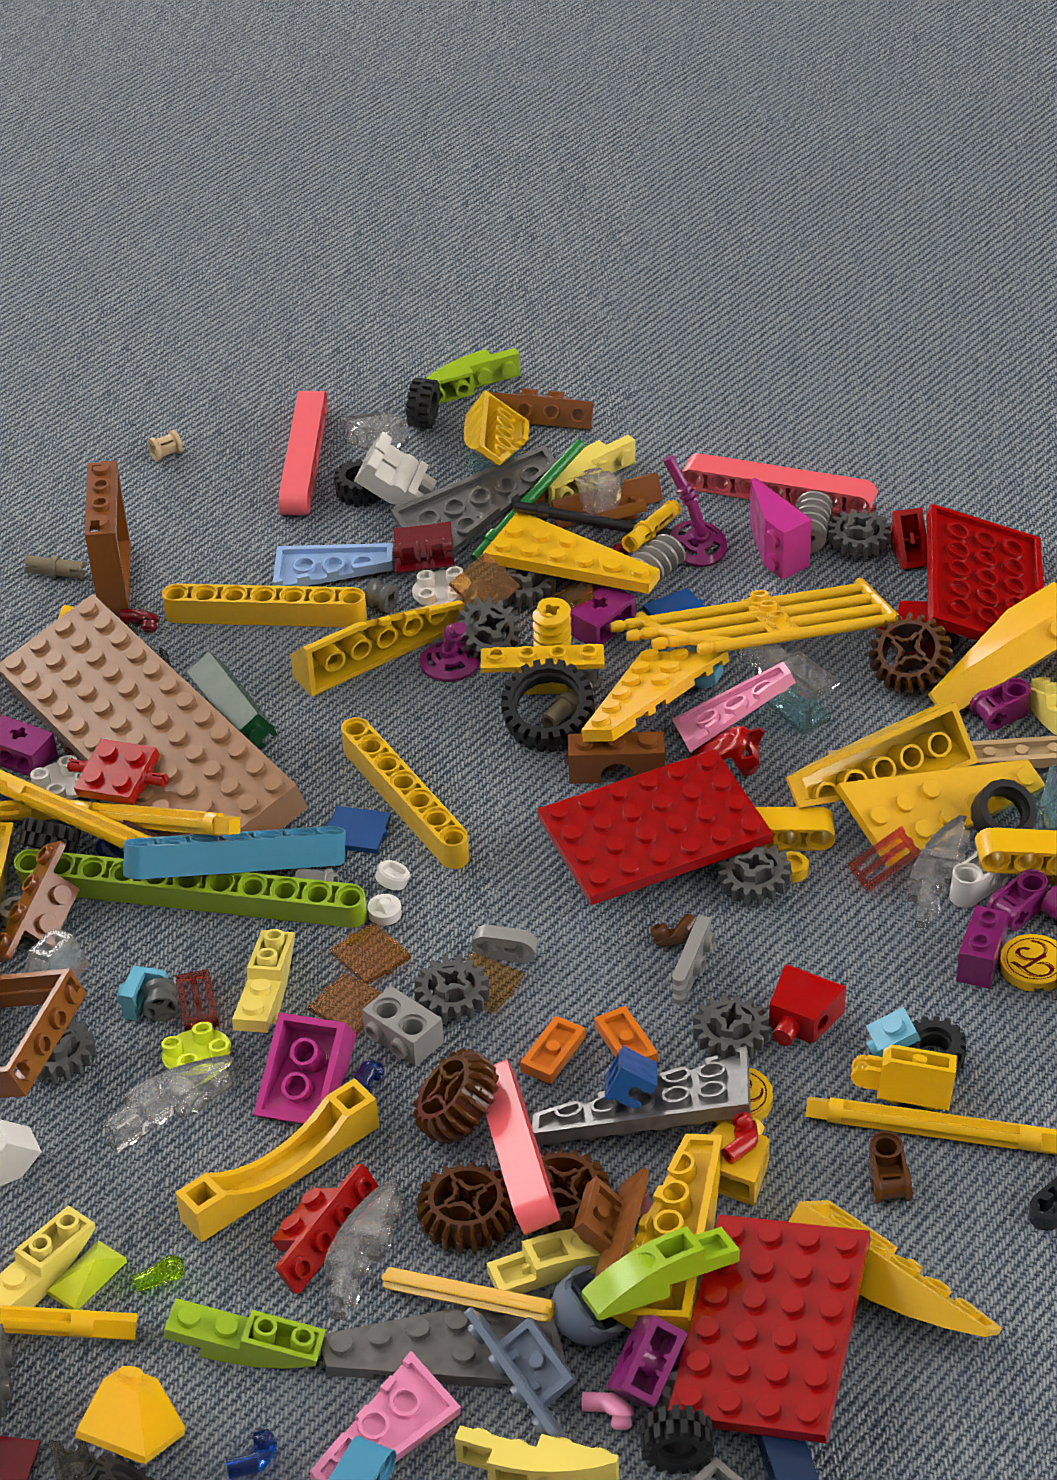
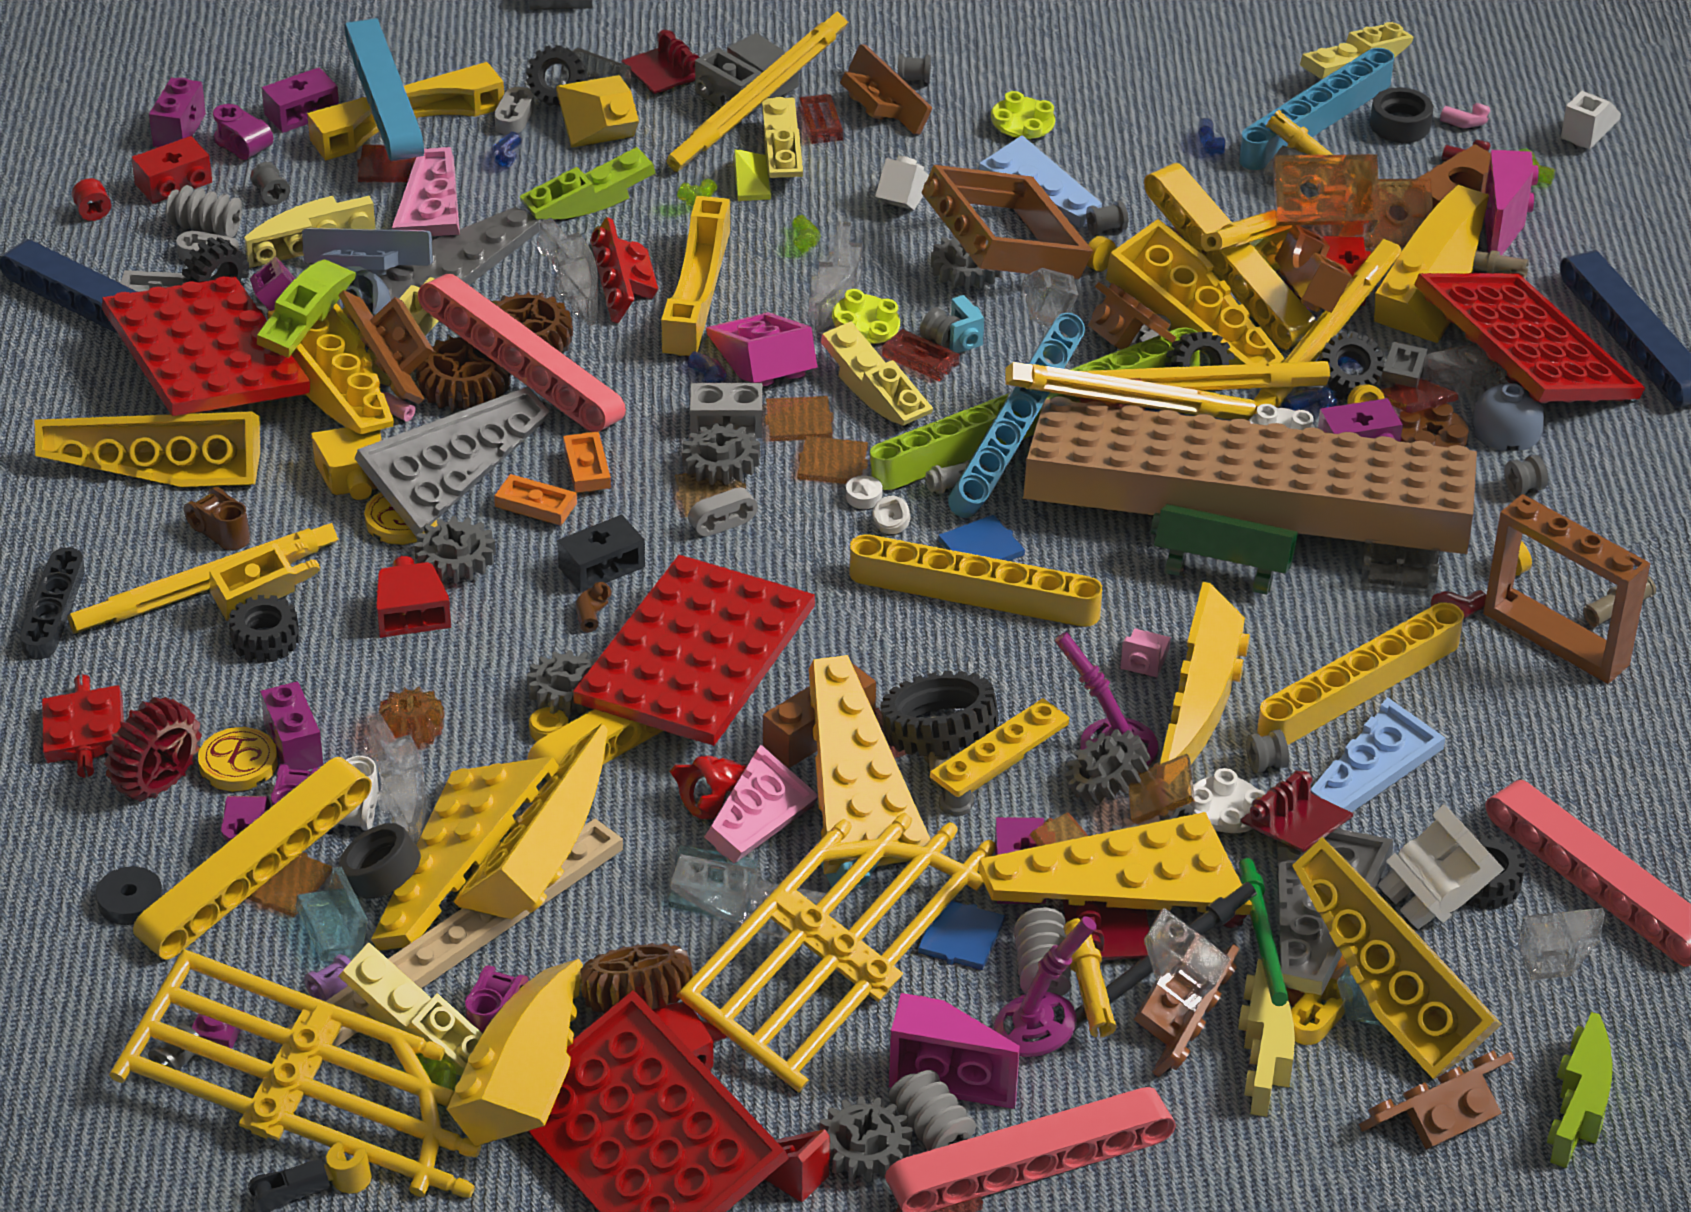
camera: 135 degrees right, 0 degrees up
plate [67,738,168,805] -> none
yellow axle [382,1267,554,1323] -> none
black tyre [406,377,440,429] -> none
reddish brown gear [413,1048,499,1145] -> none
yellow piece [532,597,572,646] -> none
blue hinge [604,1045,657,1108] -> none
light grey hinge [672,915,716,1005] -> none
red arm [721,1112,759,1164] -> none
clear red tile [847,826,922,893] -> none
medium azure bracket [866,1007,921,1057] -> none
none -> clear orange gear [378,686,444,750]
none -> black brick [557,514,645,593]
none -> clear neon green arm [792,215,821,253]
none -> bright pink bracket [1121,628,1171,677]

